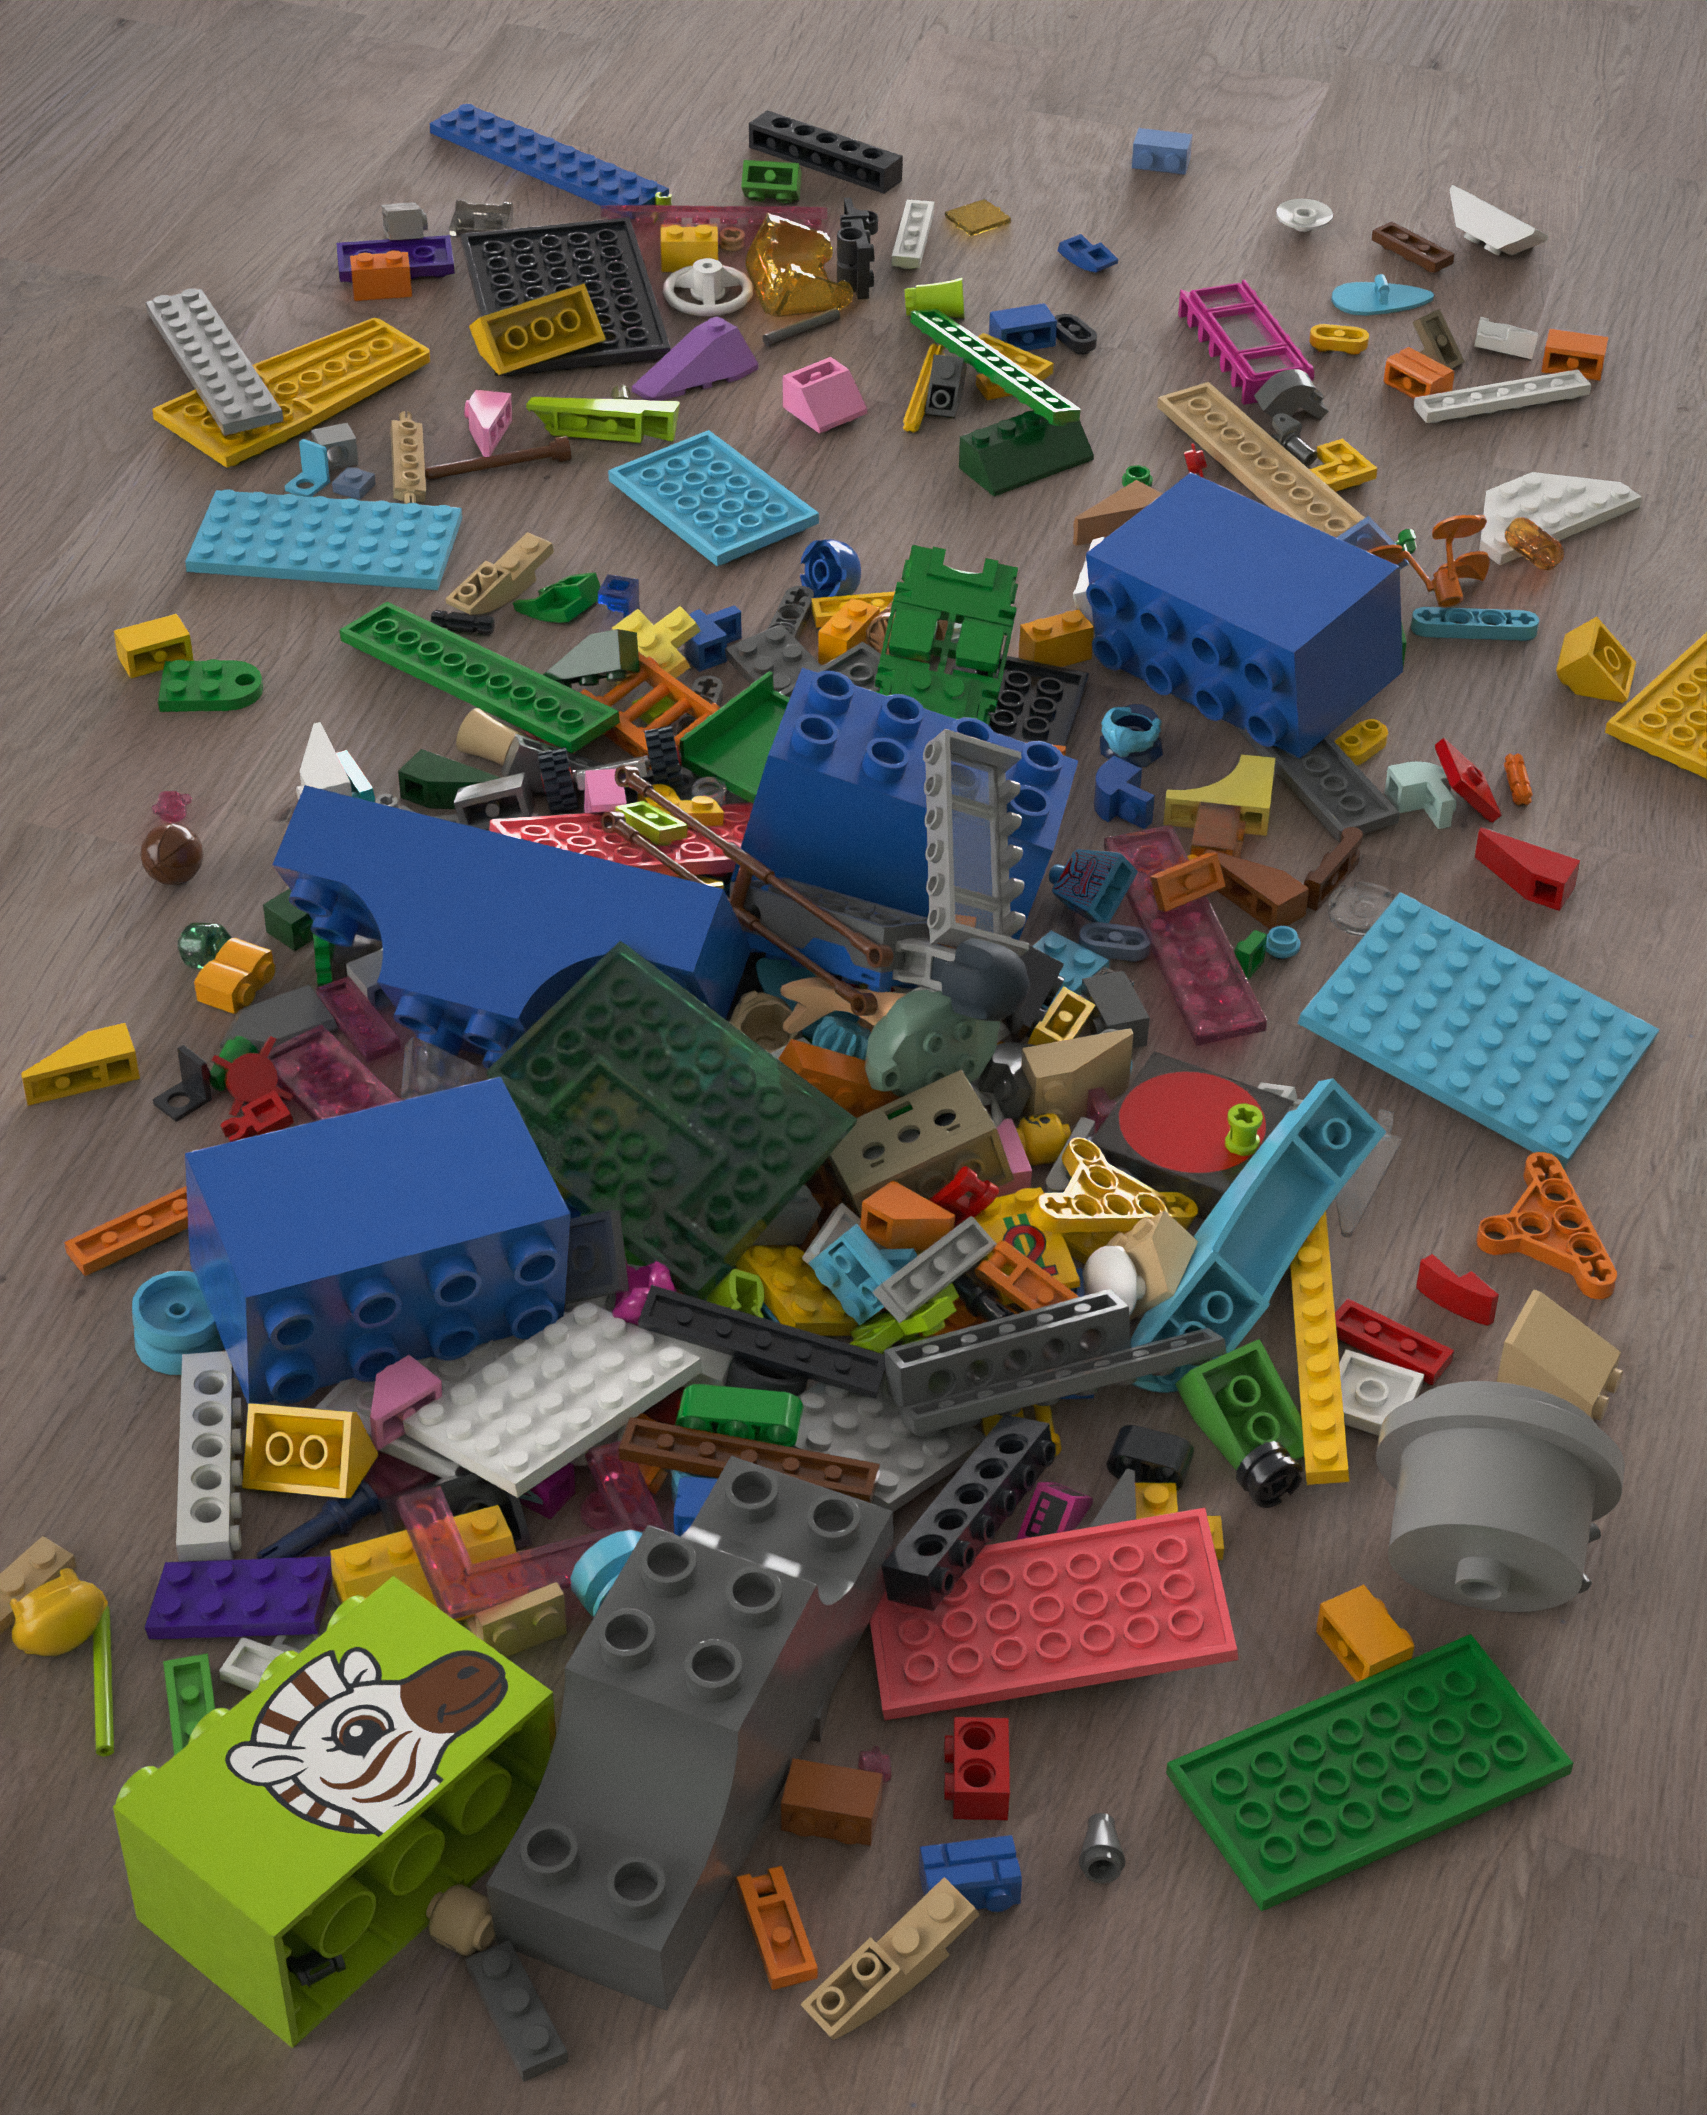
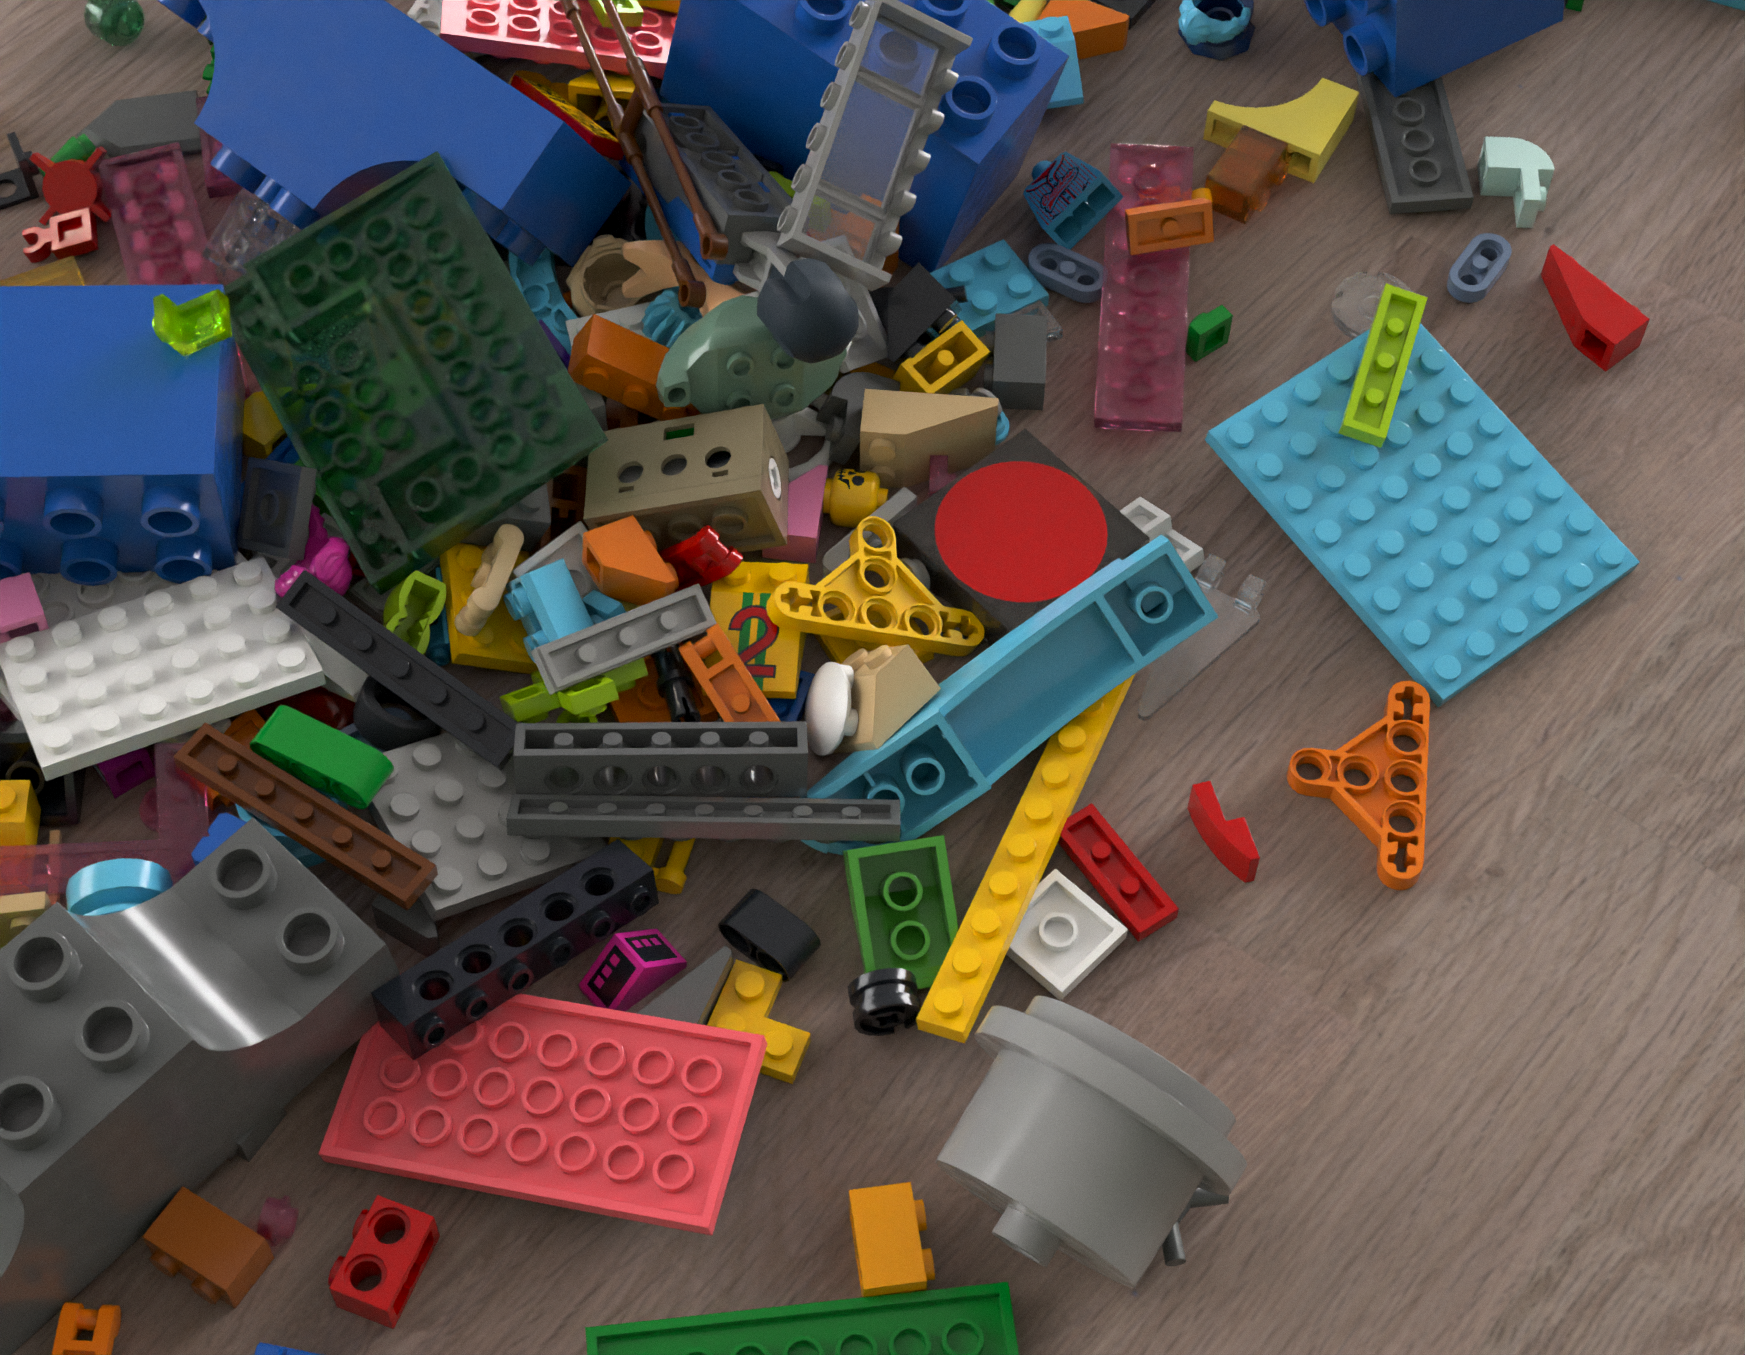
camera: 20 degrees right, 15 degrees up
light orange brick [194,938,276,1014] -> none
blue brick [1094,756,1155,829] -> none
dark orange slope [1204,850,1309,930] -> none
lime bush [1225,1104,1263,1156] -> none
medium azure plate [1266,926,1301,959] -> none
reddish brown plate [1303,827,1363,911] -> none
yellow plate [1334,719,1388,766] -> none
red plate [1435,738,1502,823] -> none
tan slope [1497,1289,1623,1421] -> none
orange axle [1504,753,1533,806] -> none
none -> clear neon green bracket [152,289,232,356]
none -> tan plate [454,524,524,636]
none -> lime plate [1338,283,1428,448]
none -> sand blue plate [1446,233,1512,303]

